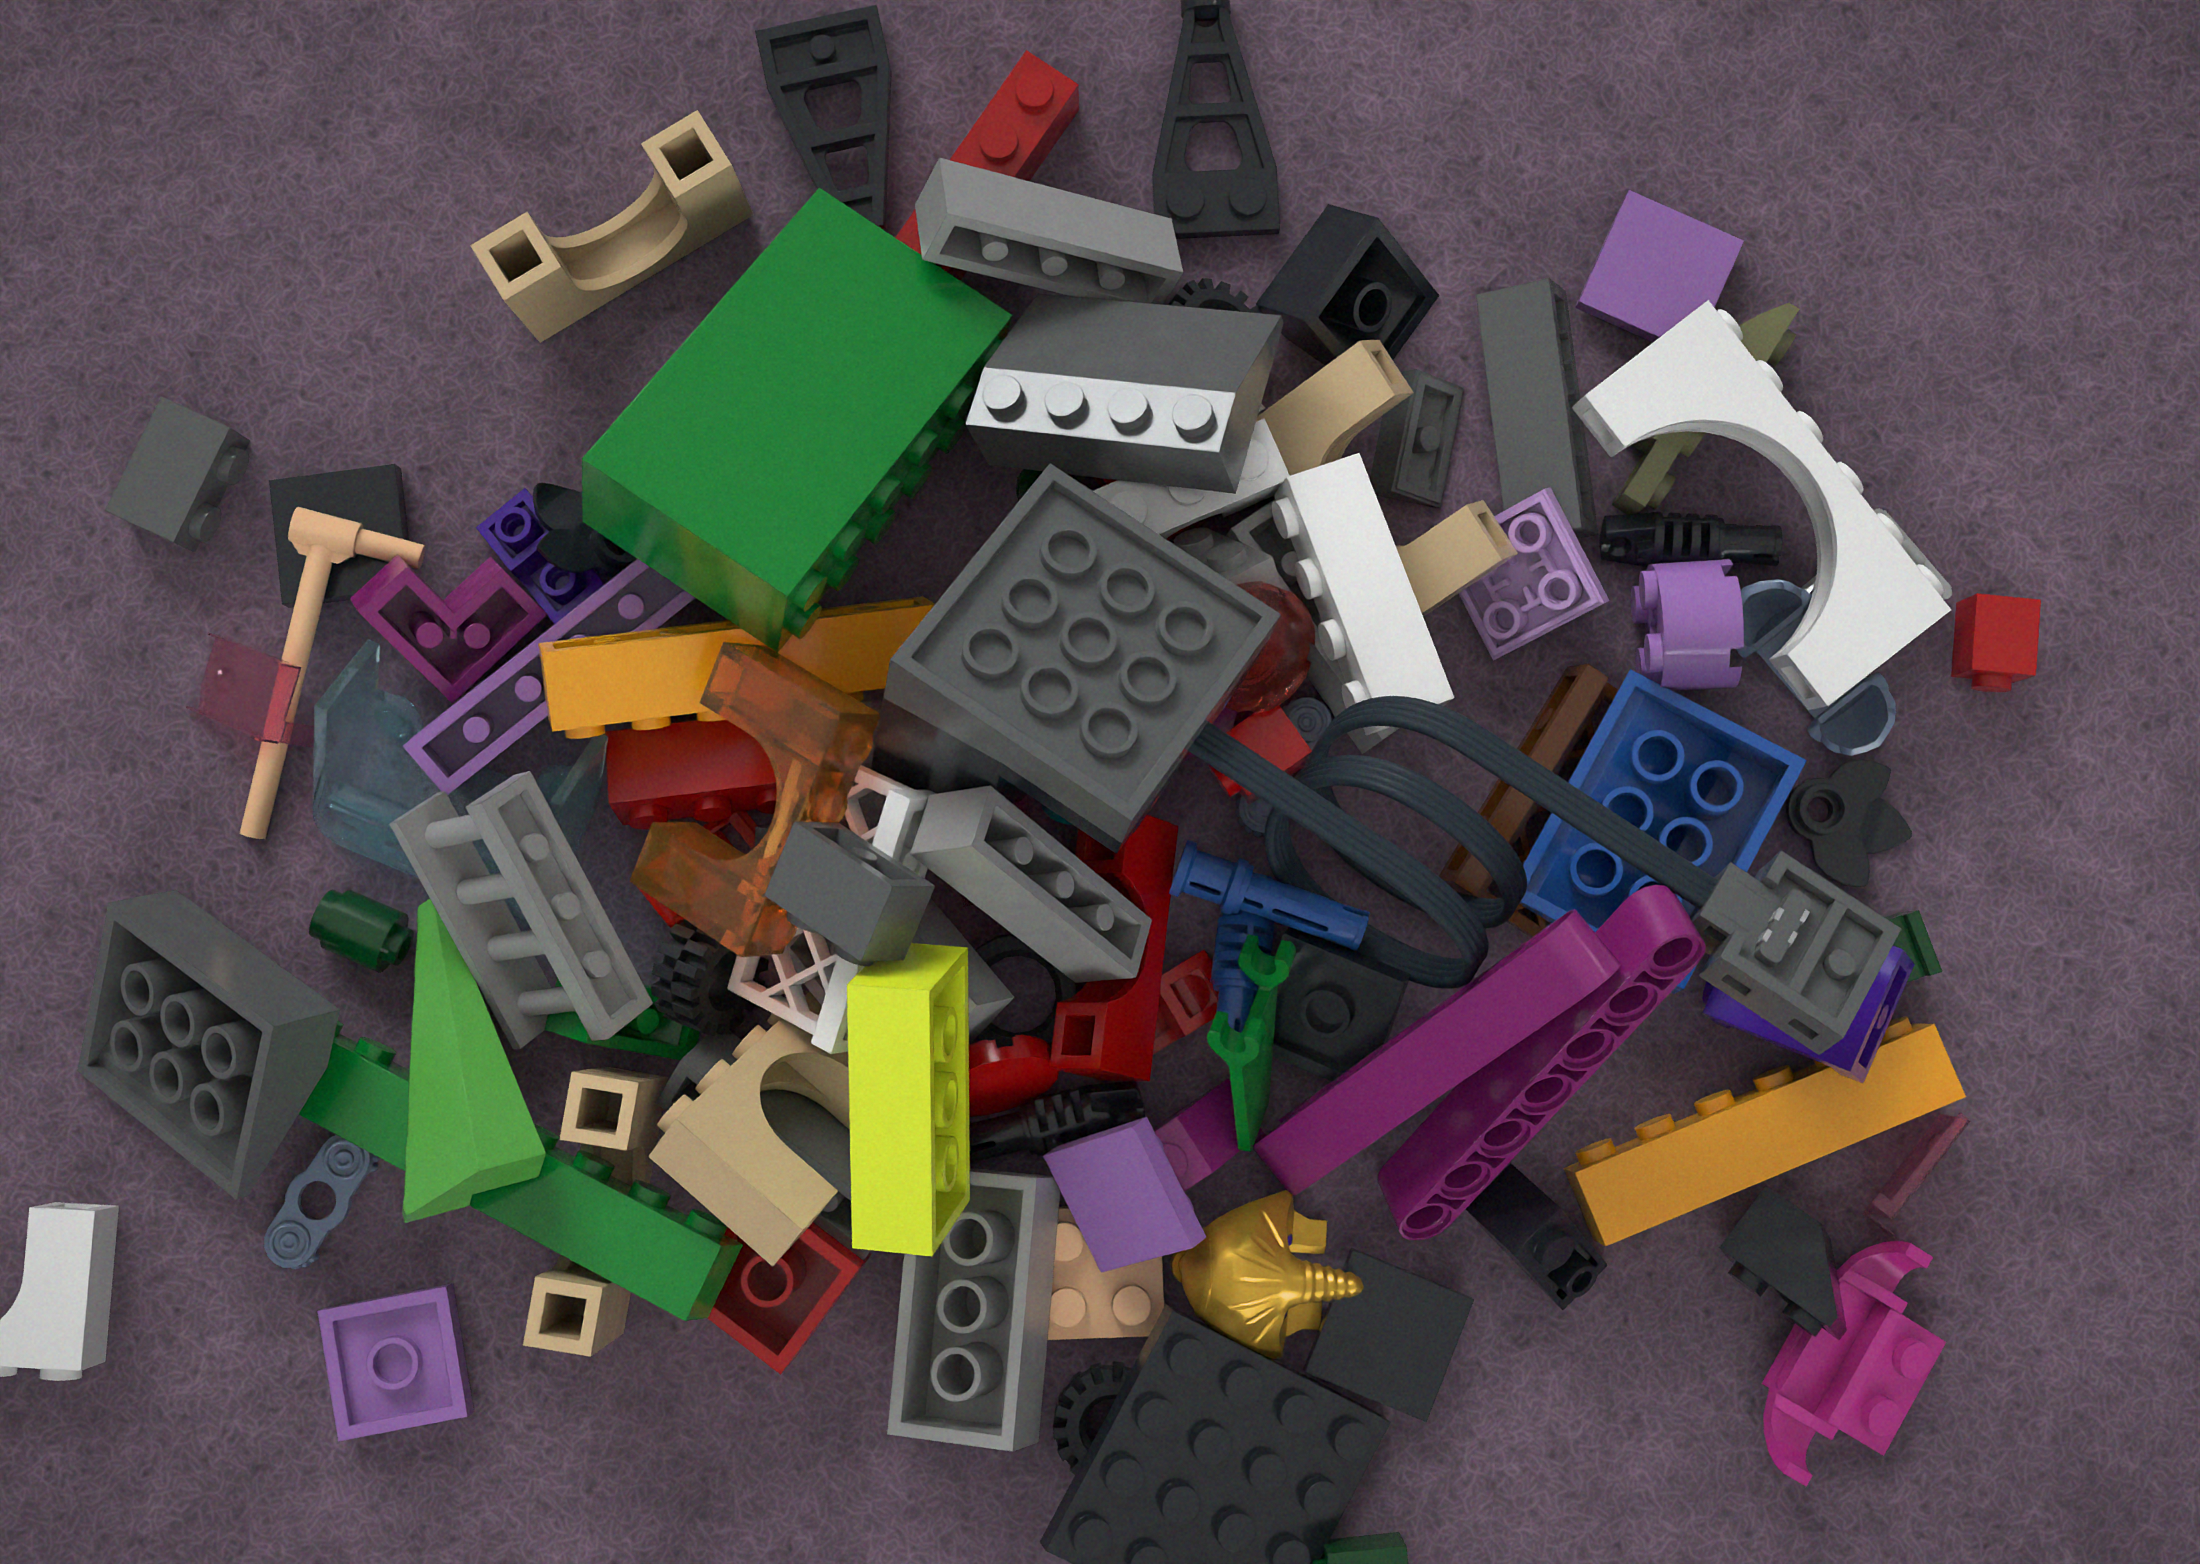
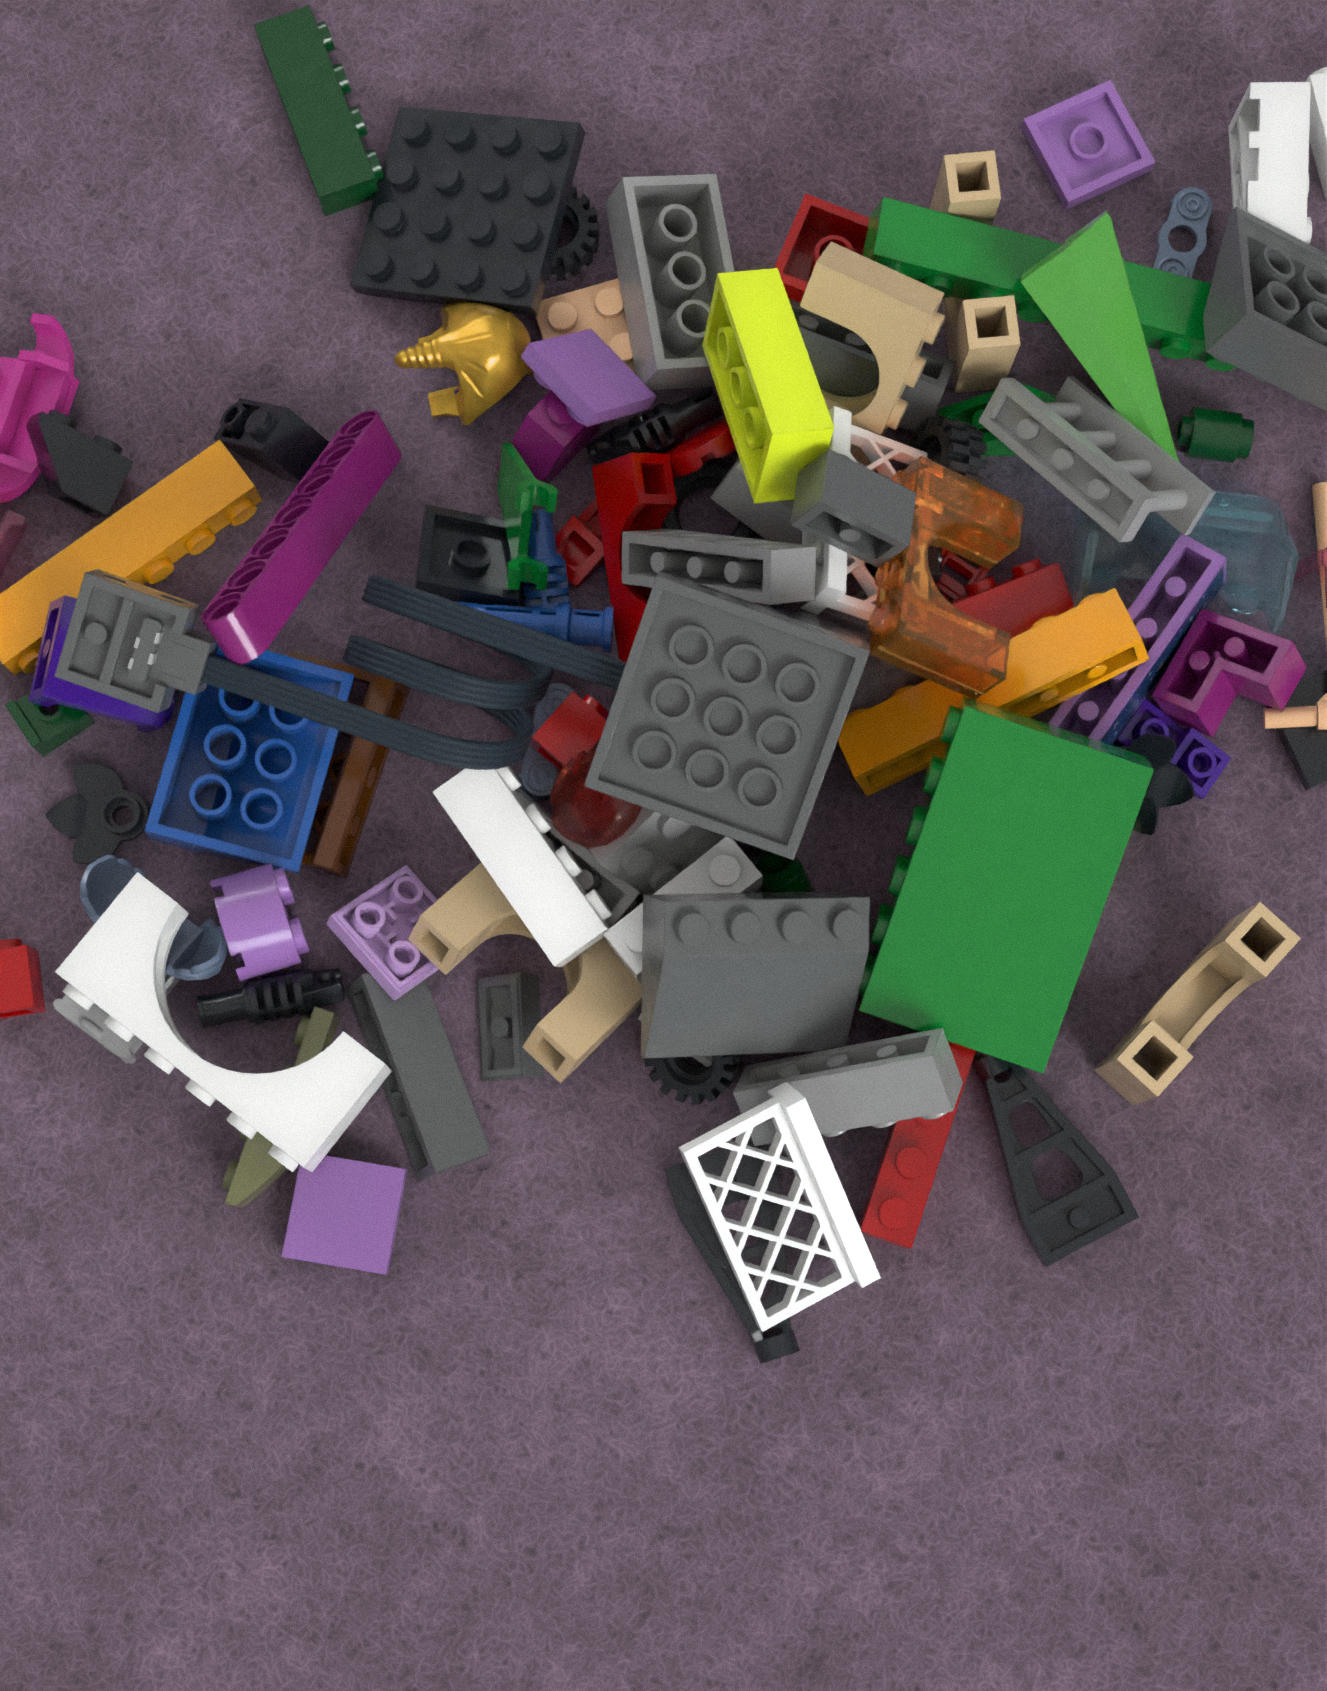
camera: 165 degrees right, 5 degrees down
magenta beam [1253,909,1621,1196] -> none
black slope [1256,204,1439,366] -> none
black tile [1303,1247,1474,1422] -> none
none -> white fence [678,1082,881,1332]
none -> white wedge [1228,82,1312,245]

